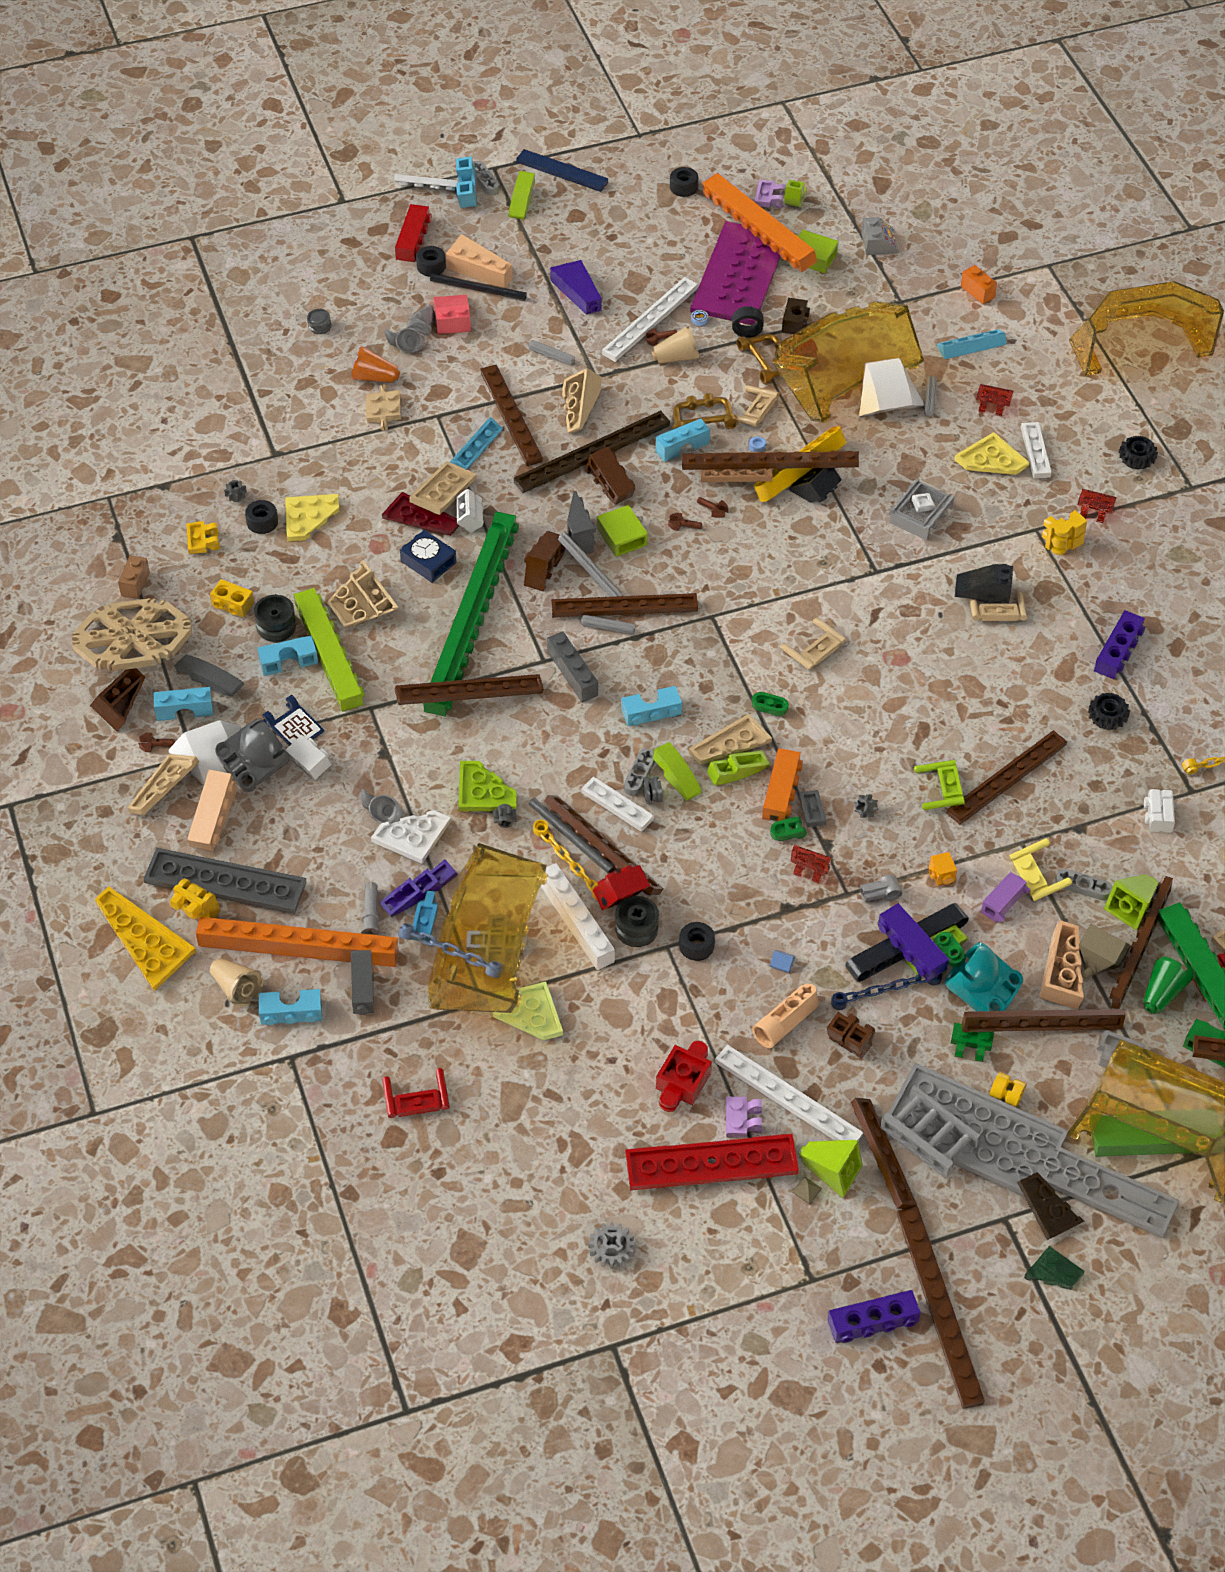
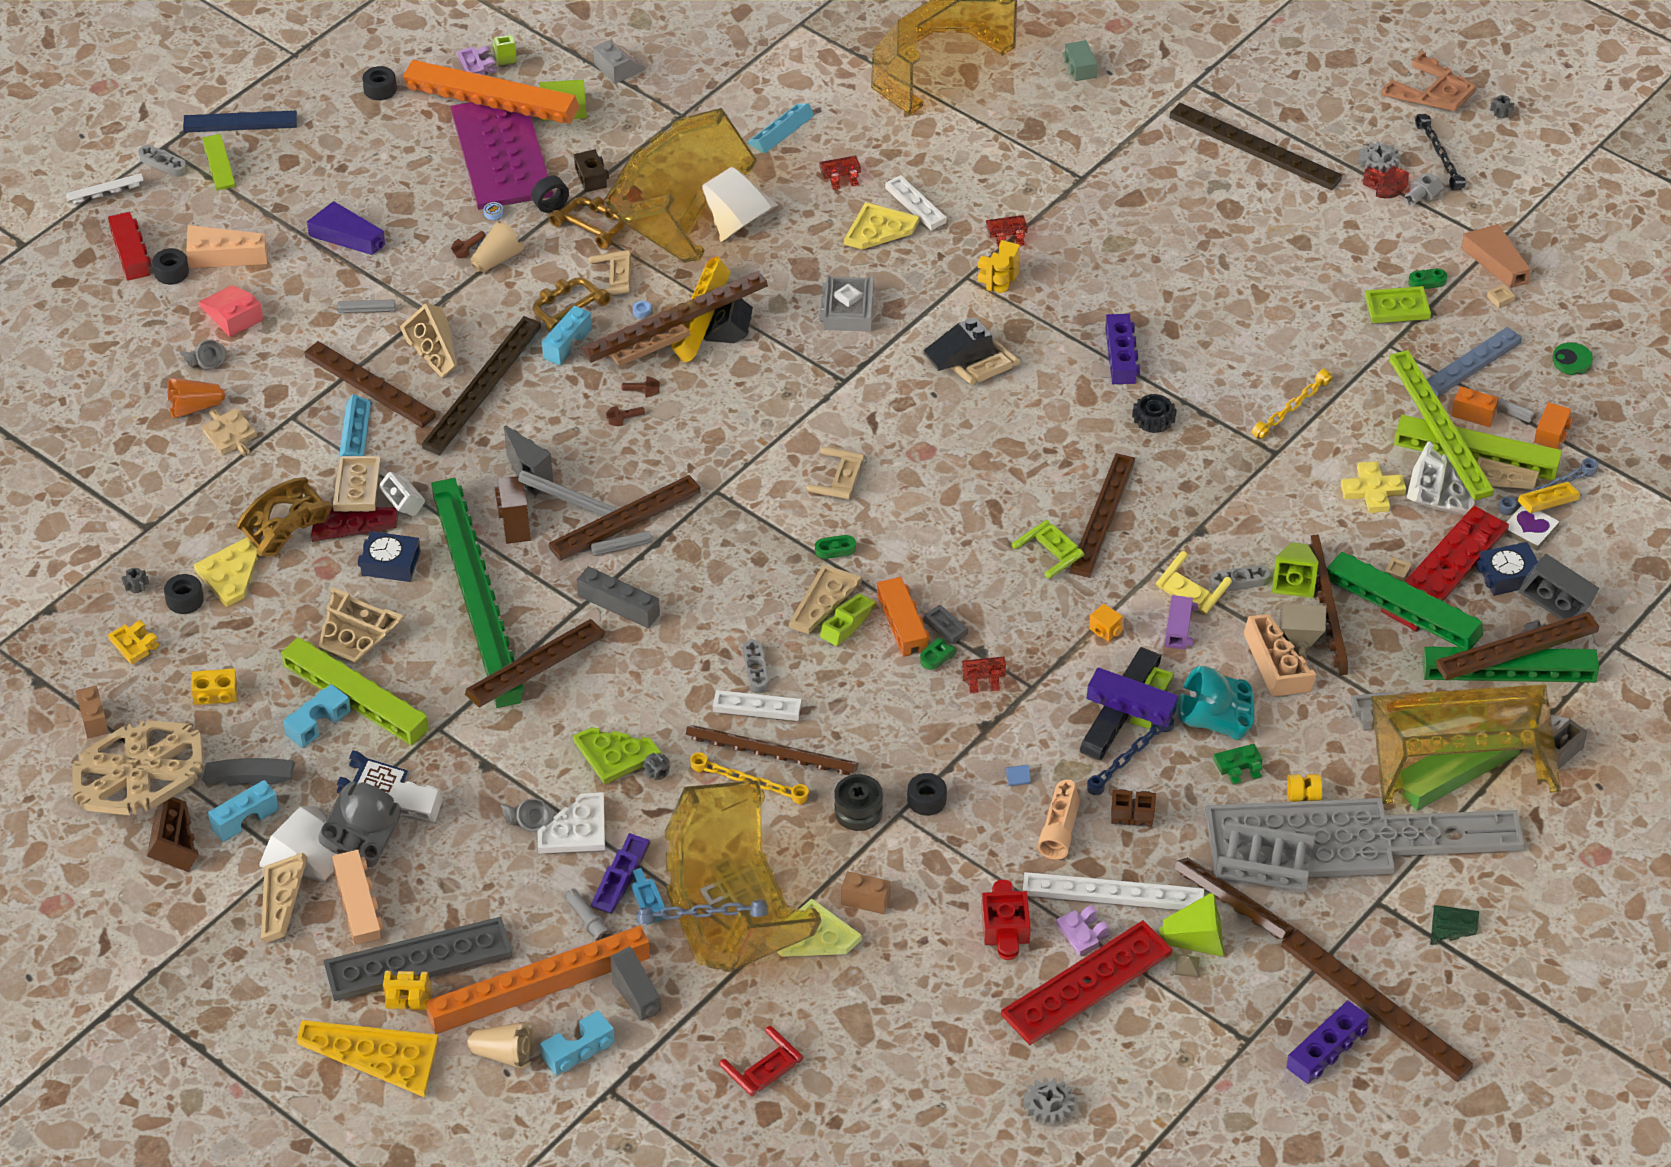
camera: 30 degrees left, 5 degrees down
copper bar [138,733,175,752] -> none
pearl dark grey wheel [254,594,296,642] -> none
dark grey wheel [307,308,332,334] -> none
light grey hair [406,303,435,335] -> none
black piece [430,273,527,301] -> none
medium azure arch [456,156,477,208] -> none
dark grey piece [529,798,615,874] -> none
white brick [539,863,615,970] -> none
reddish brown wedge [585,447,635,505] -> none
red brick [592,865,650,911] -> none
lime brick [597,505,648,557] -> none
white plate [602,277,698,362] -> none
medium azure arch [621,686,682,726] -> none
dark grey wheel [642,776,663,804] -> none
lime slope [653,741,702,801] -> none
dark grey gear [854,794,879,818] -> none
light grey piece [860,874,902,902] -> none
light grey axle [924,376,937,417] -> none
green plate [934,932,966,967] -> none
orange brick [961,265,997,304] -> none
reddish brown plate [961,1009,1126,1032] -> none
dark brown wing [1017,1172,1085,1240] -> none
black gear [1119,436,1158,470] -> none
green cone [1143,956,1193,1014] -> none
white brick [1144,789,1175,833] -> none
none -> pearl gold fence [236,477,333,556]
none -> medium nougat brick [841,871,891,914]

